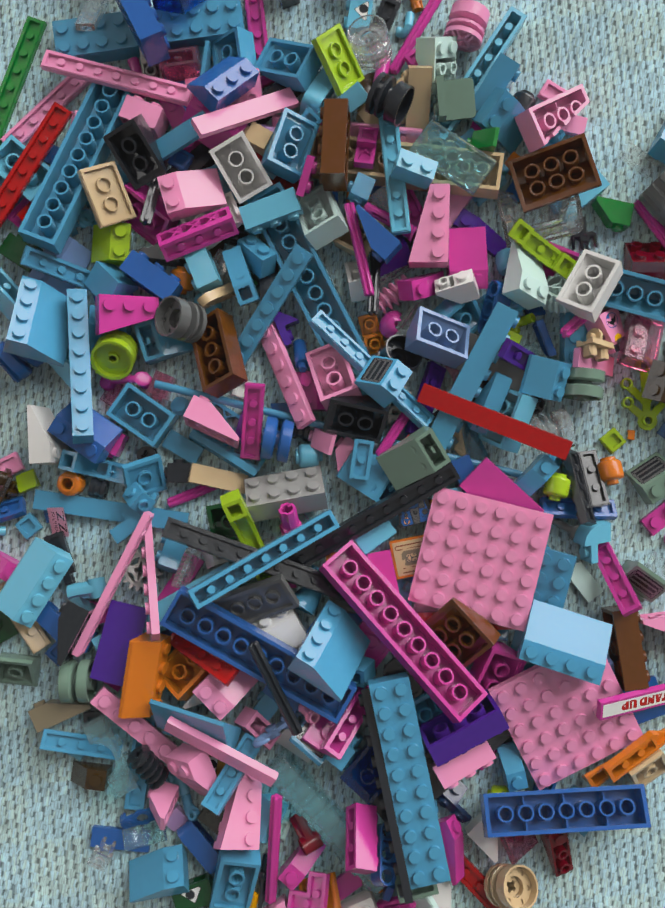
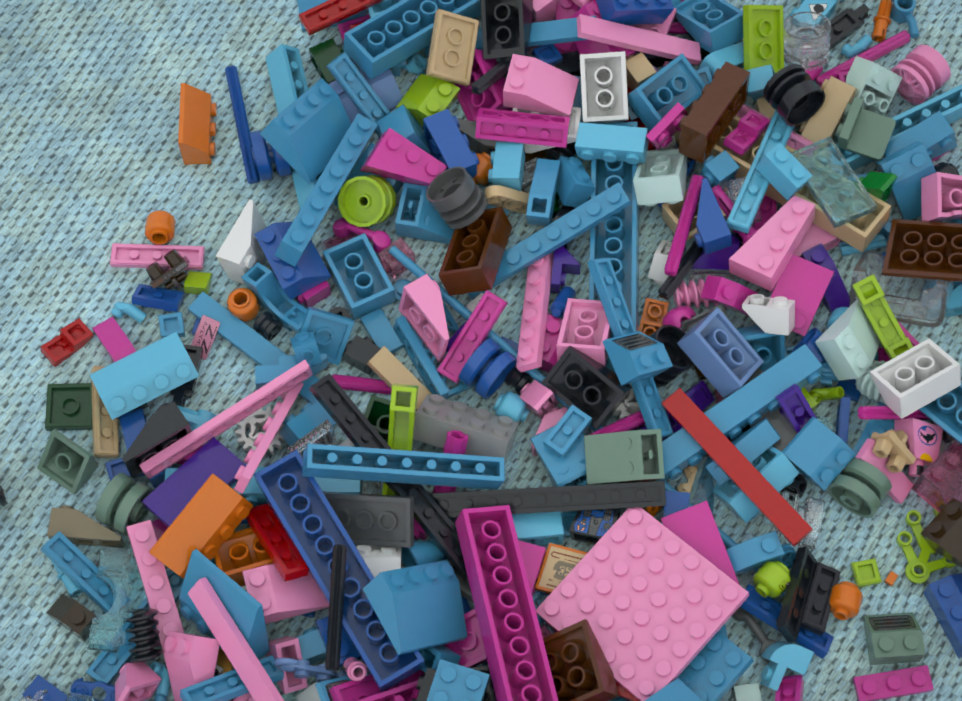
camera: 30 degrees right, 20 degrees down
black piece [571,217,597,252] -> none

